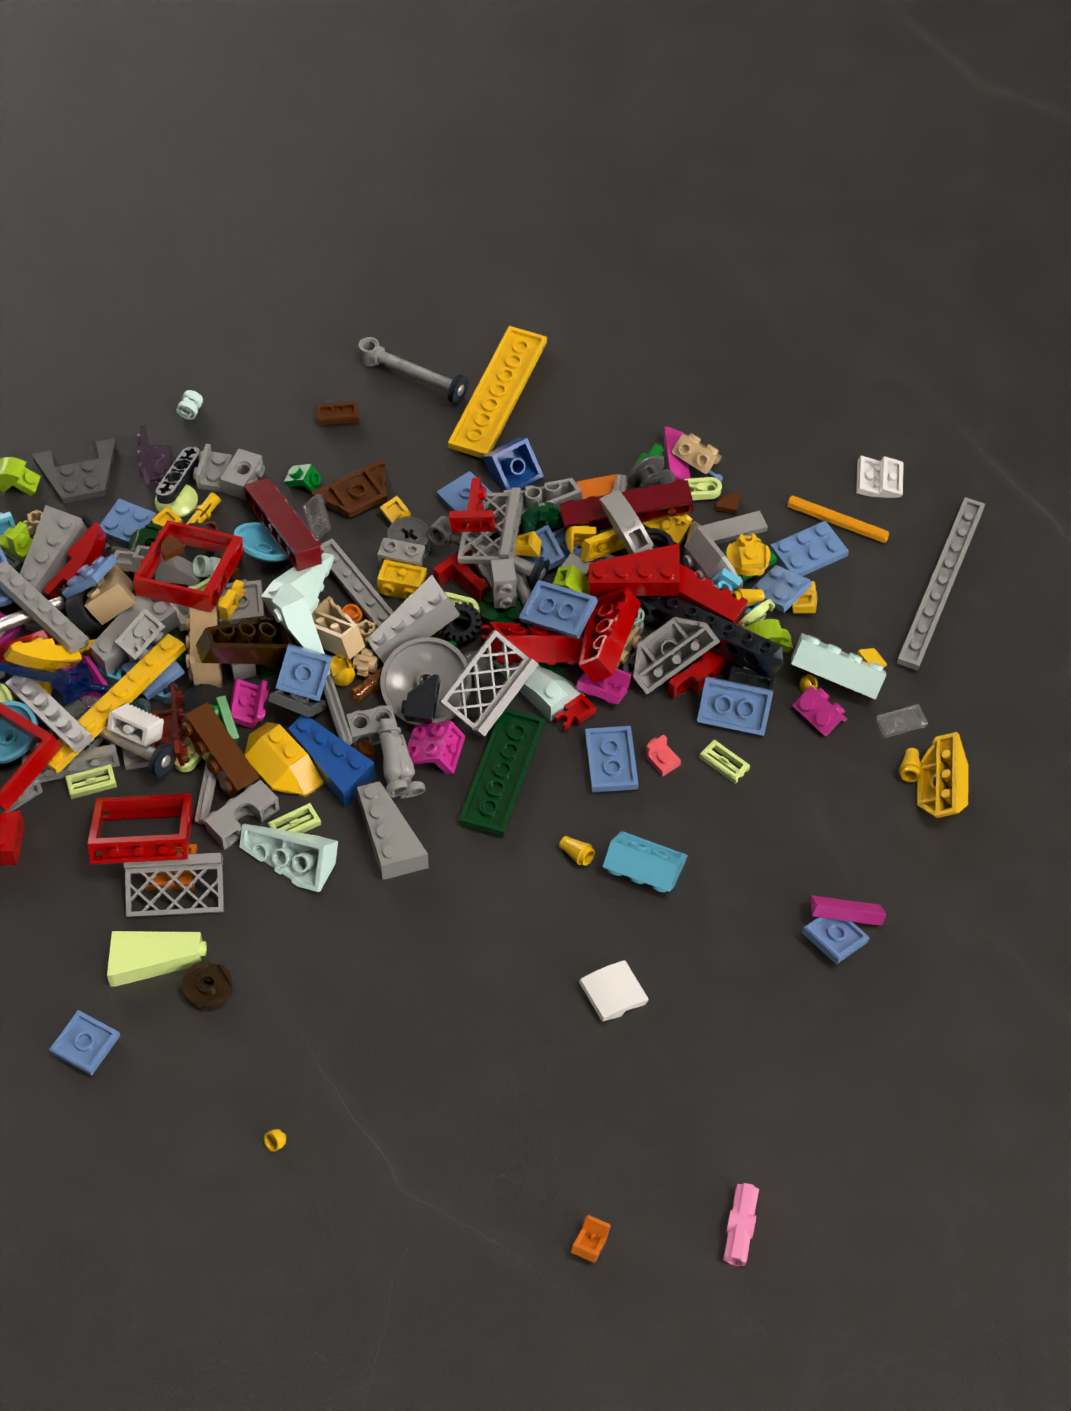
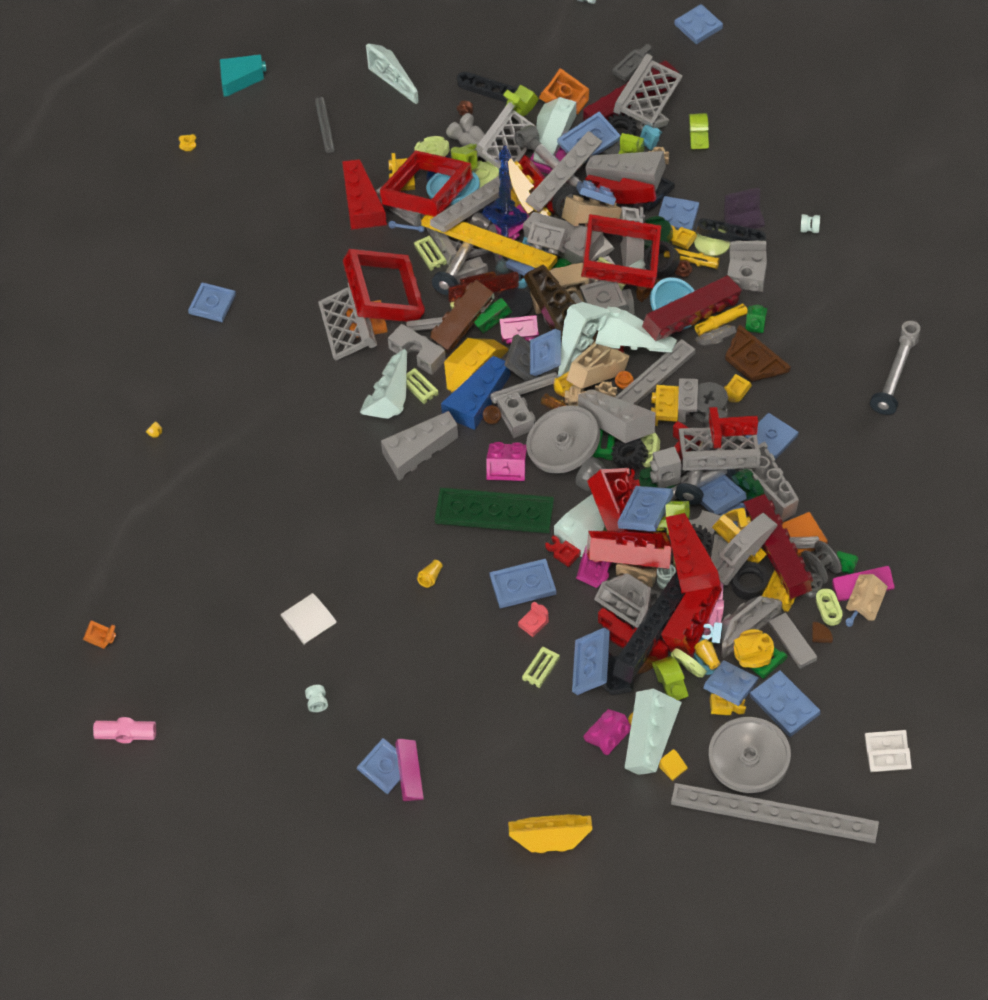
camera: 85 degrees right, 0 degrees up
dark grey wing [32,438,116,504] -> none
white brick [107,703,164,747] -> none
yellowish green slope [107,931,207,987] -> none
reddish brown tile [161,534,184,561] -> none
dark brown plate [182,961,232,1011] -> none
yellow plate [218,580,246,622] -> none
reddish brown plate [316,402,359,426] -> none
light grey piece [379,718,426,798] -> none
black slope [401,674,441,724] -> none
light grey fence [439,630,539,736] -> none
yellow plate [448,326,547,459] -> none
blue slope [482,438,544,491] -> none
yellow slope [514,531,542,557] -> none
medium azure slope [603,831,688,892] -> none
light orange axle [787,495,889,543] -> none
clear plate [876,704,928,738] -> none
yellow cone [899,748,922,782] -> none
none -> light aqua wheel [305,685,328,712]
none -> medium blue hinge [389,221,425,233]
none -> yellow pin [695,303,748,336]
none -> light grey dish [709,717,791,793]

